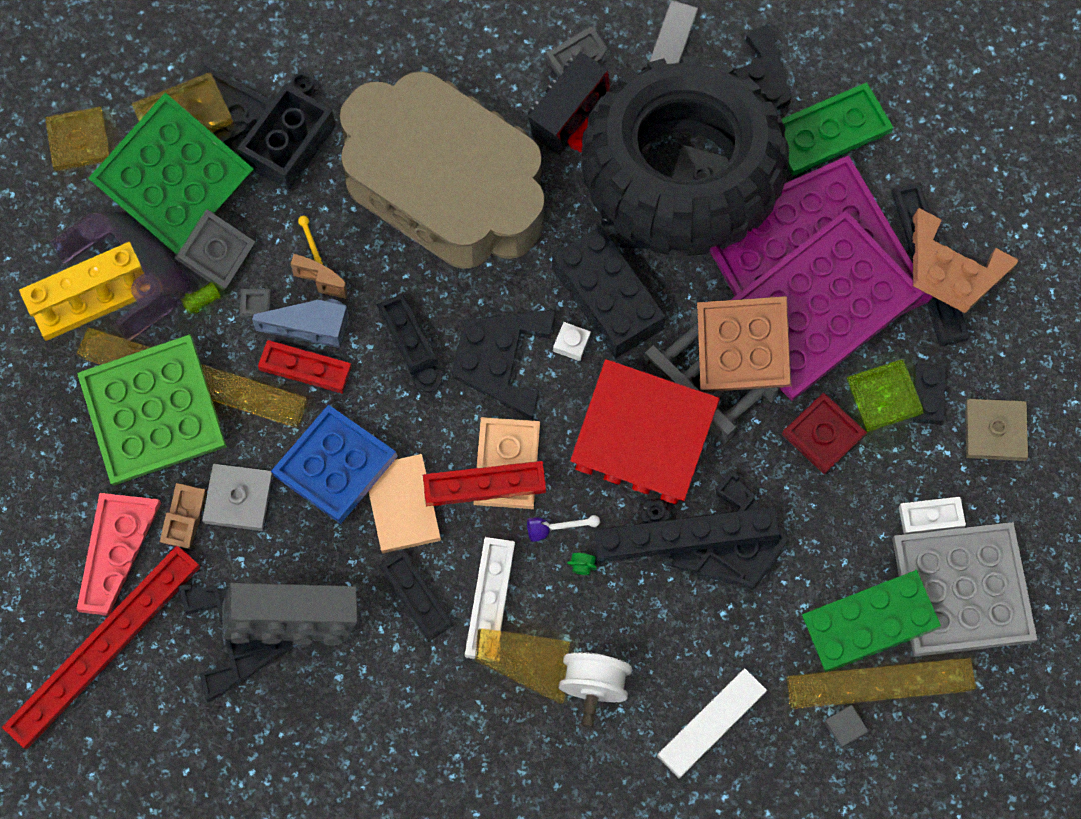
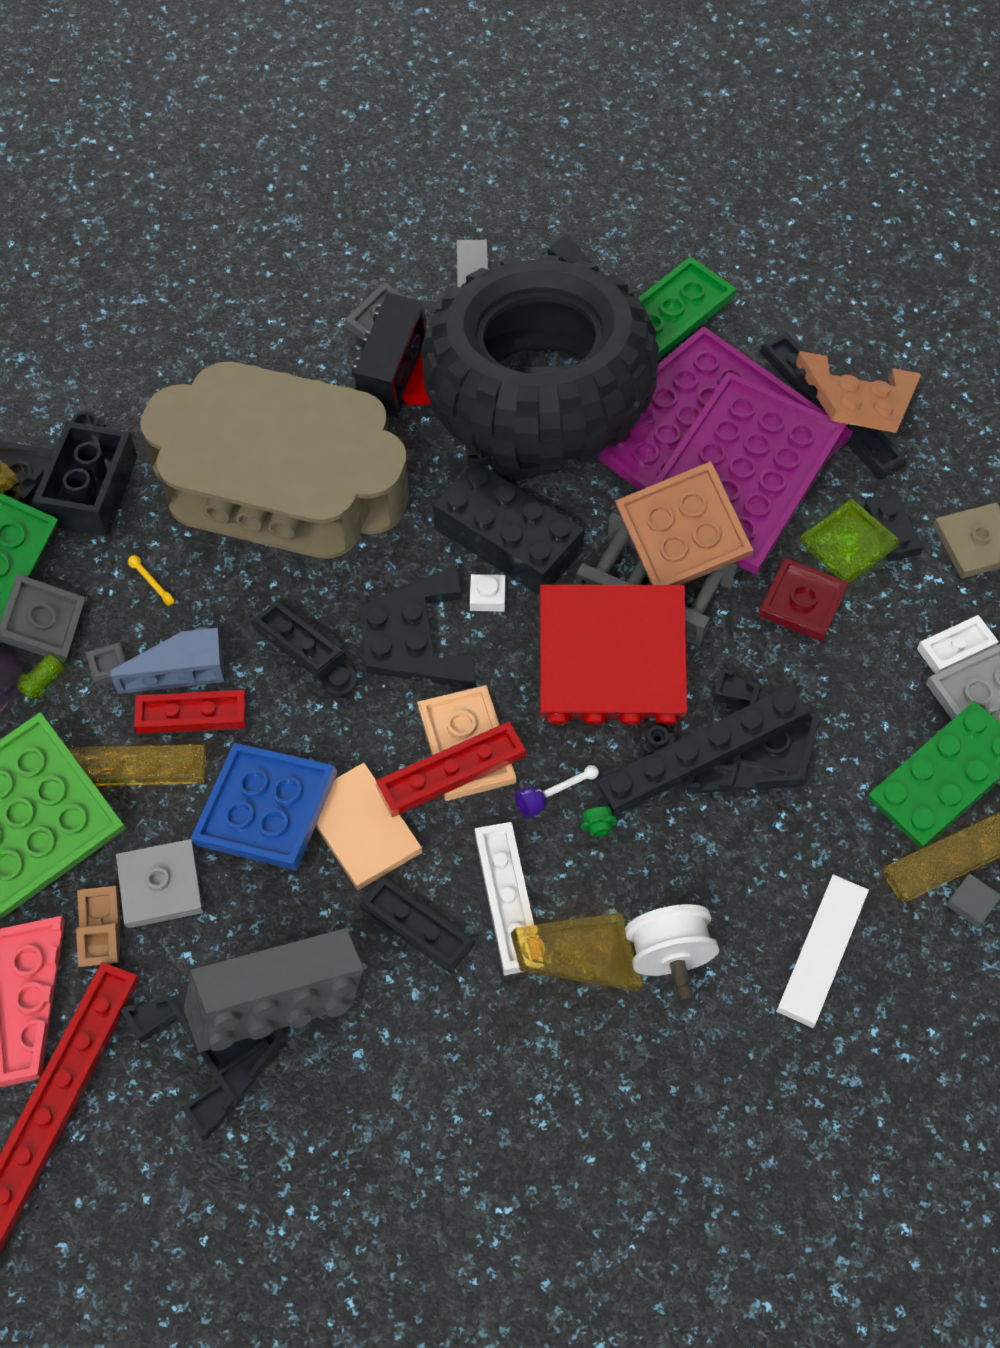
camera: 20 degrees left, 10 degrees down
medium nougat slope [291,254,348,299] -> none

